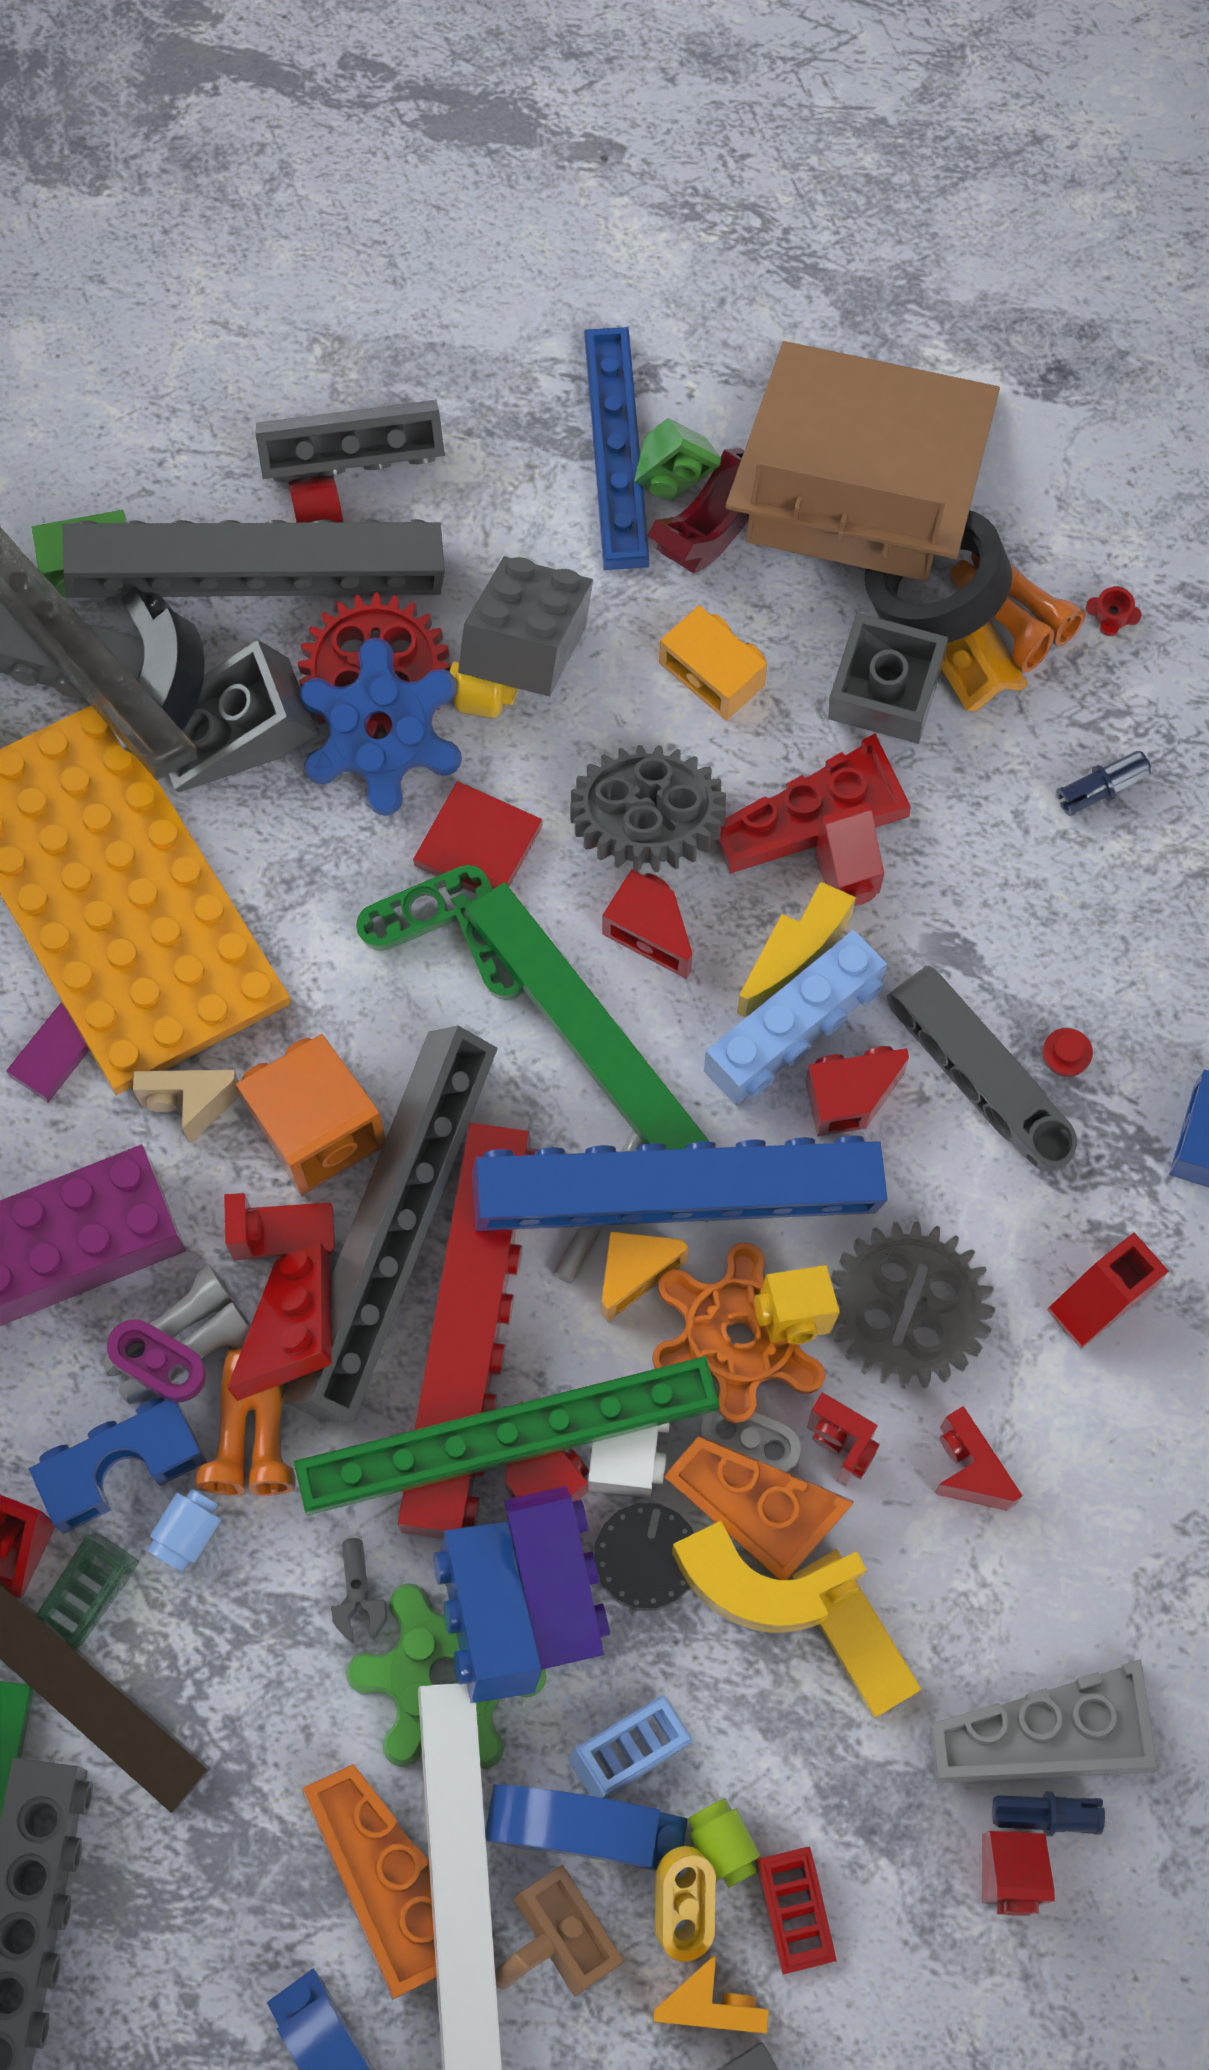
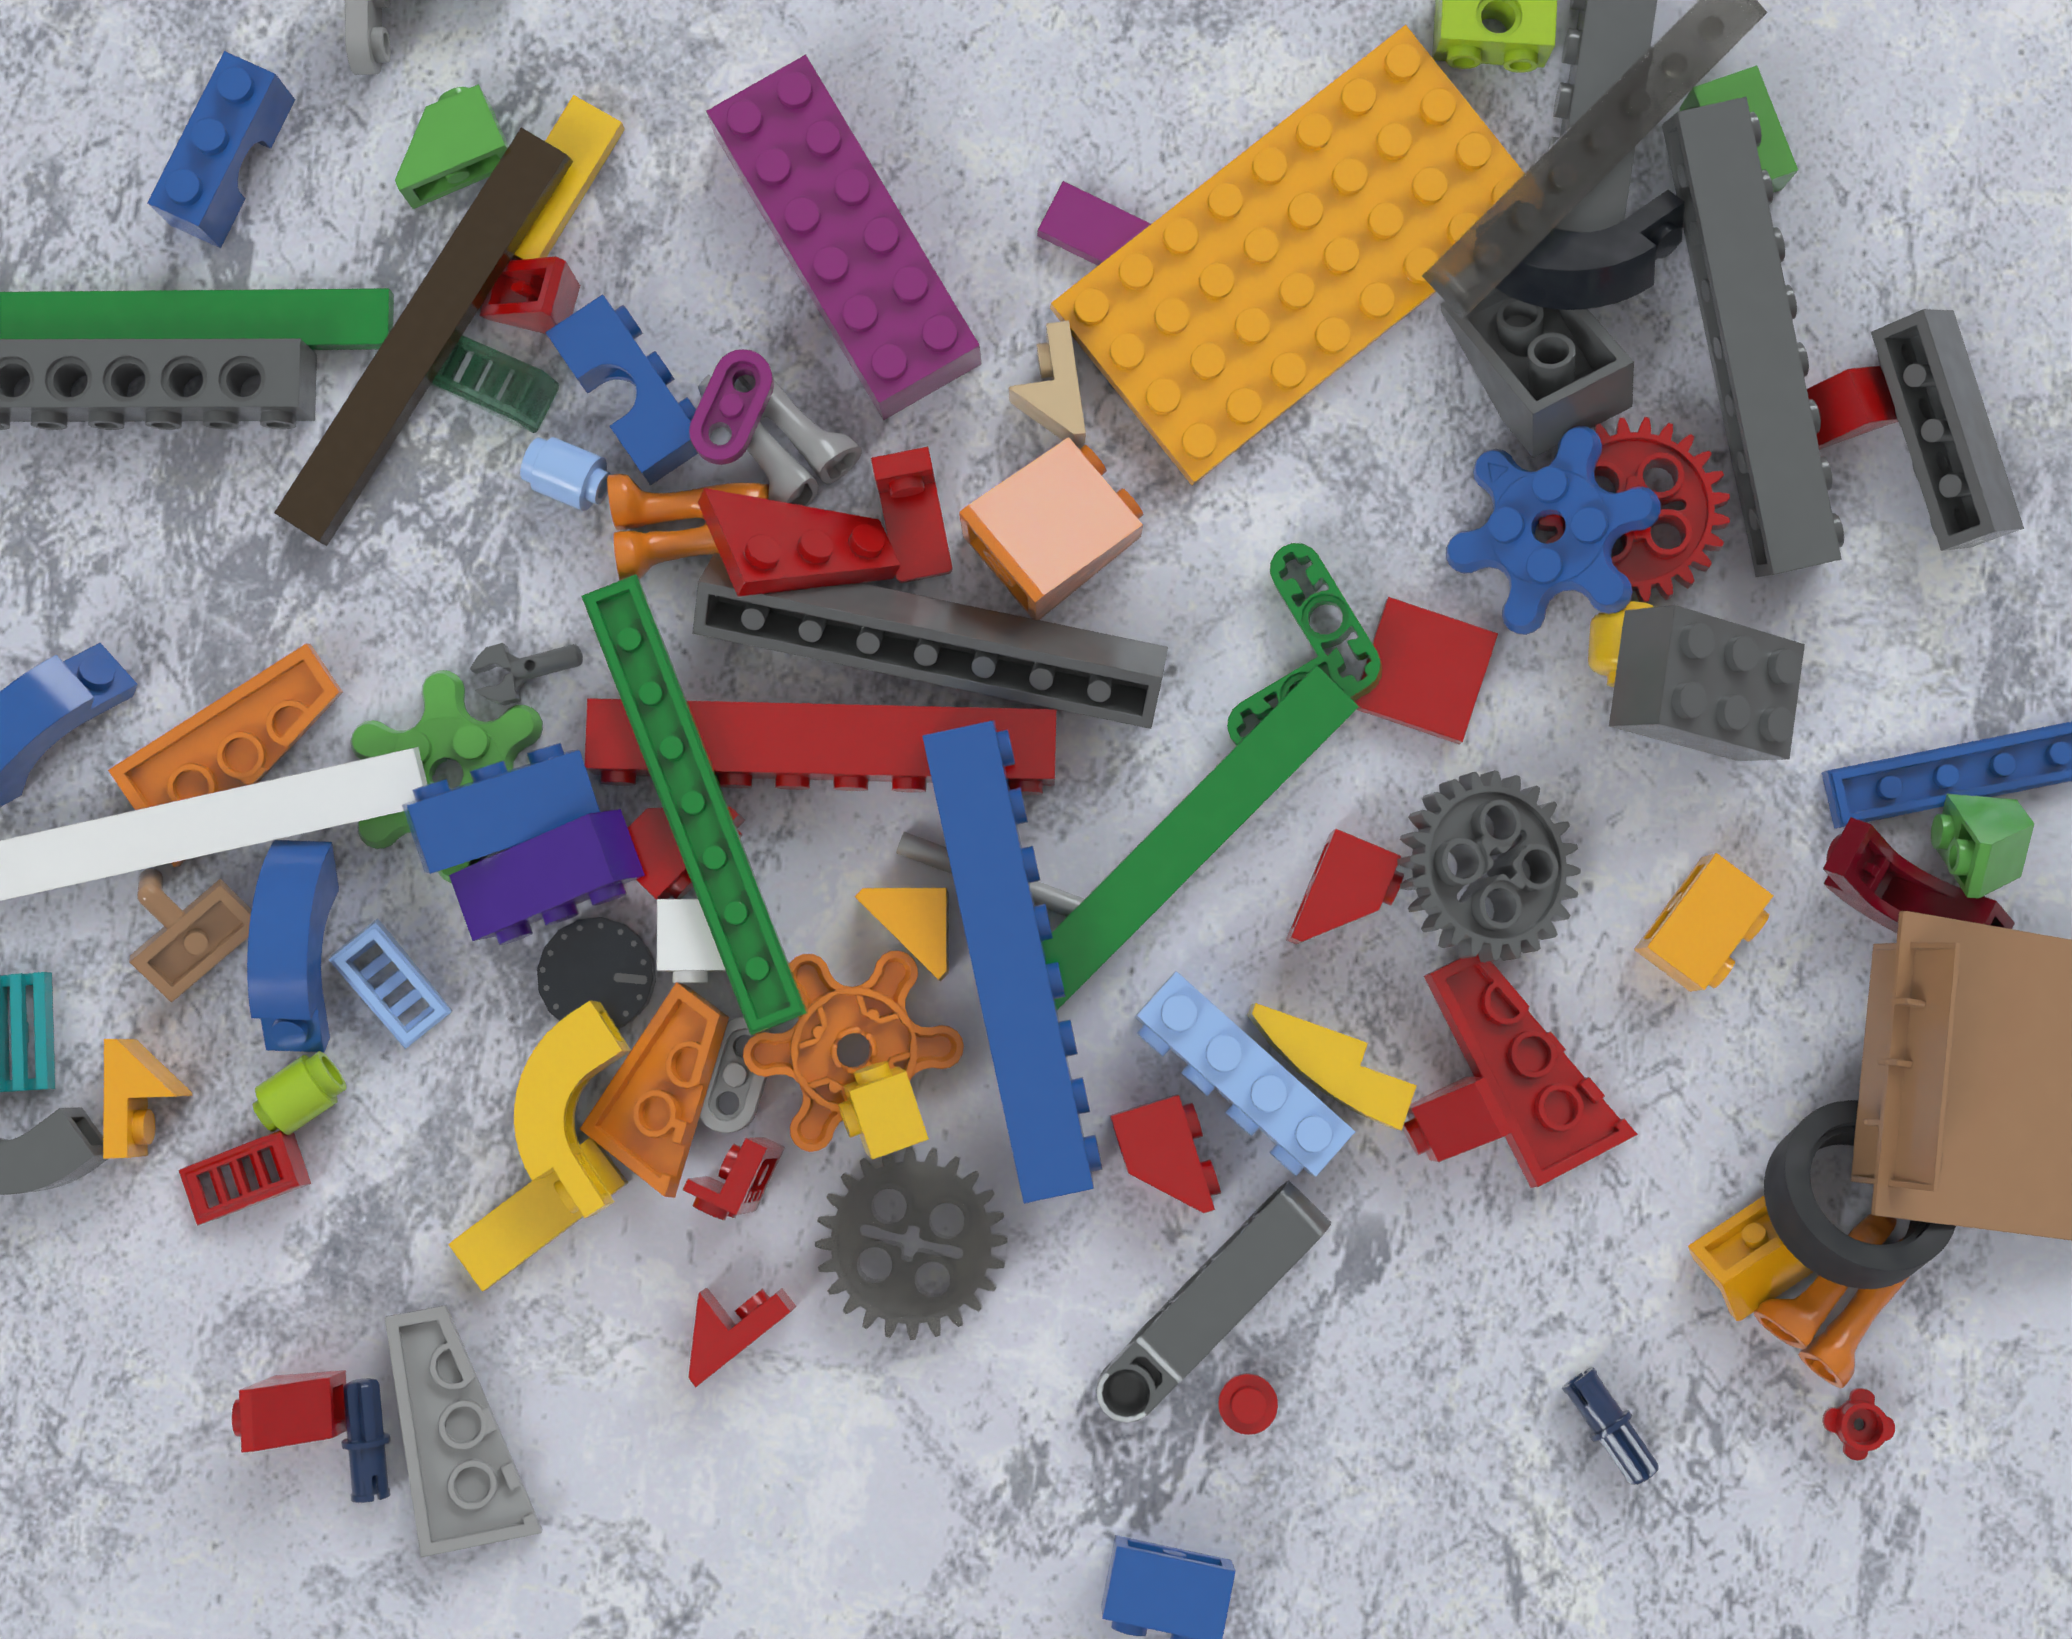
camera: 85 degrees right, 15 degrees up
yellow plate [655,1846,716,1962] -> none
dark grey slope [828,612,948,744] -> none
red slope [1047,1232,1169,1349] -> none

